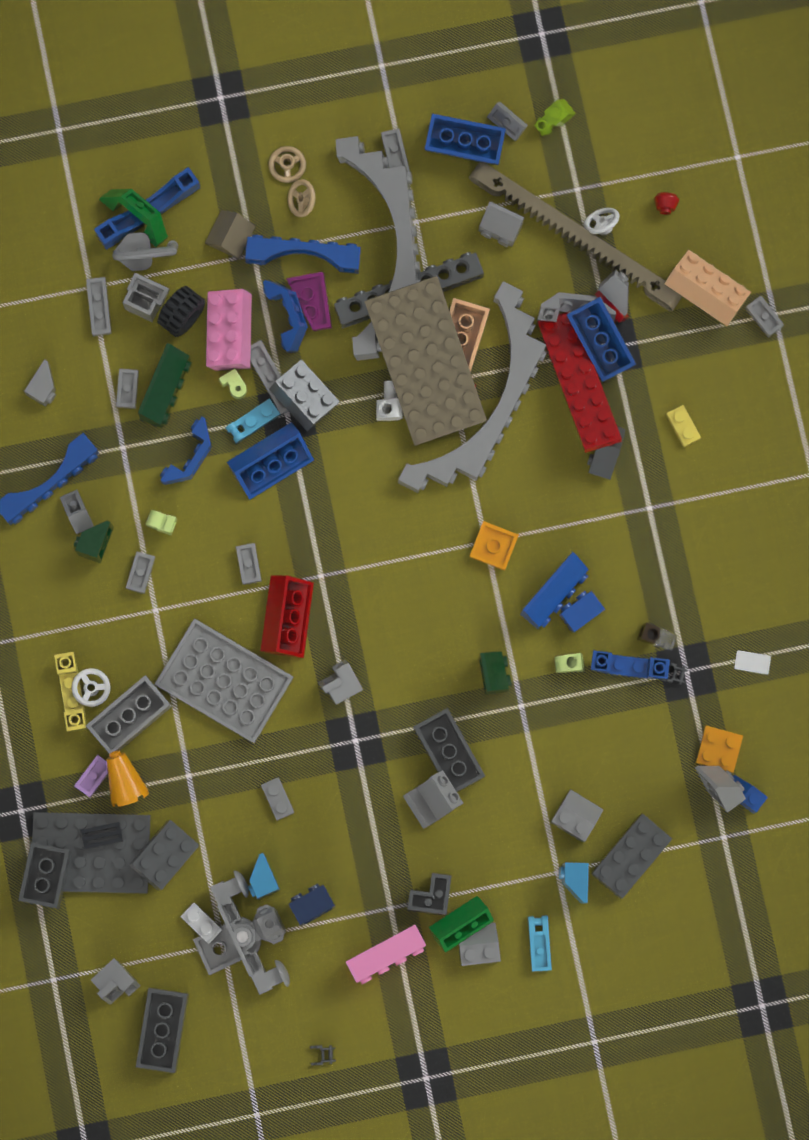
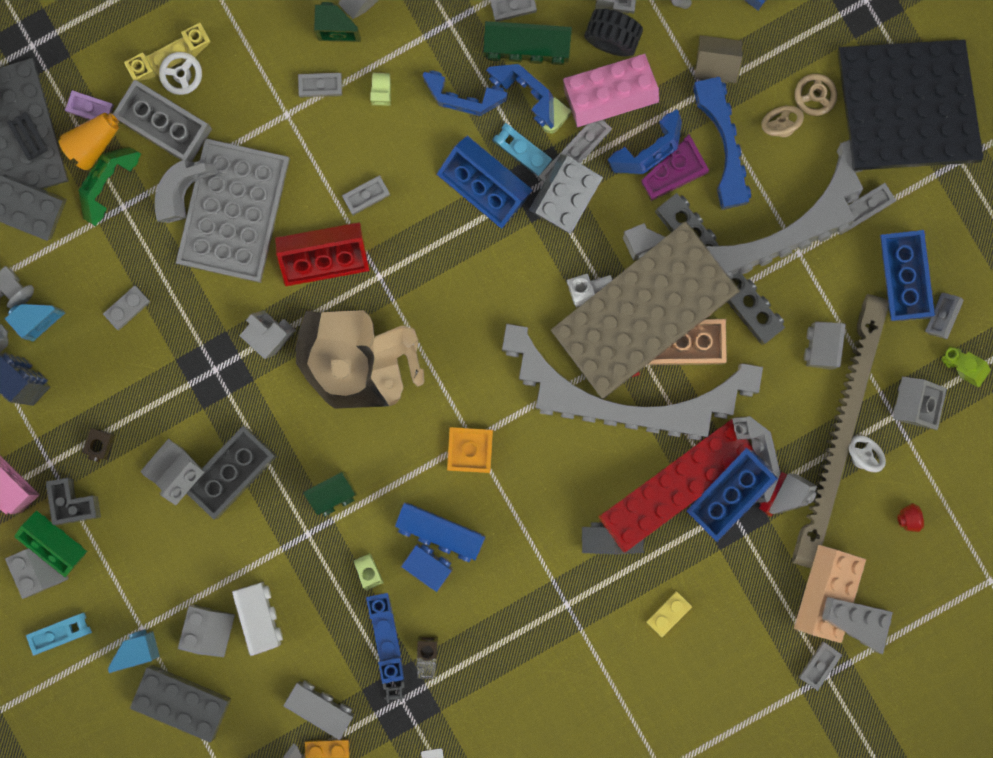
camera: 75 degrees right, 5 degrees up
none -> green slope [78,147,141,226]
none -> dark brown brick [82,428,116,462]
none -> light grey arch [155,160,217,223]
none -> white slope [232,582,283,656]
none -> light grey brick [283,680,355,740]
none -> tan piece [296,310,424,409]
none -> blue slope [487,64,554,129]
none -> light grey wing [822,597,893,654]
none -> black plate [838,39,984,171]
none -> light grey slope [893,377,947,430]

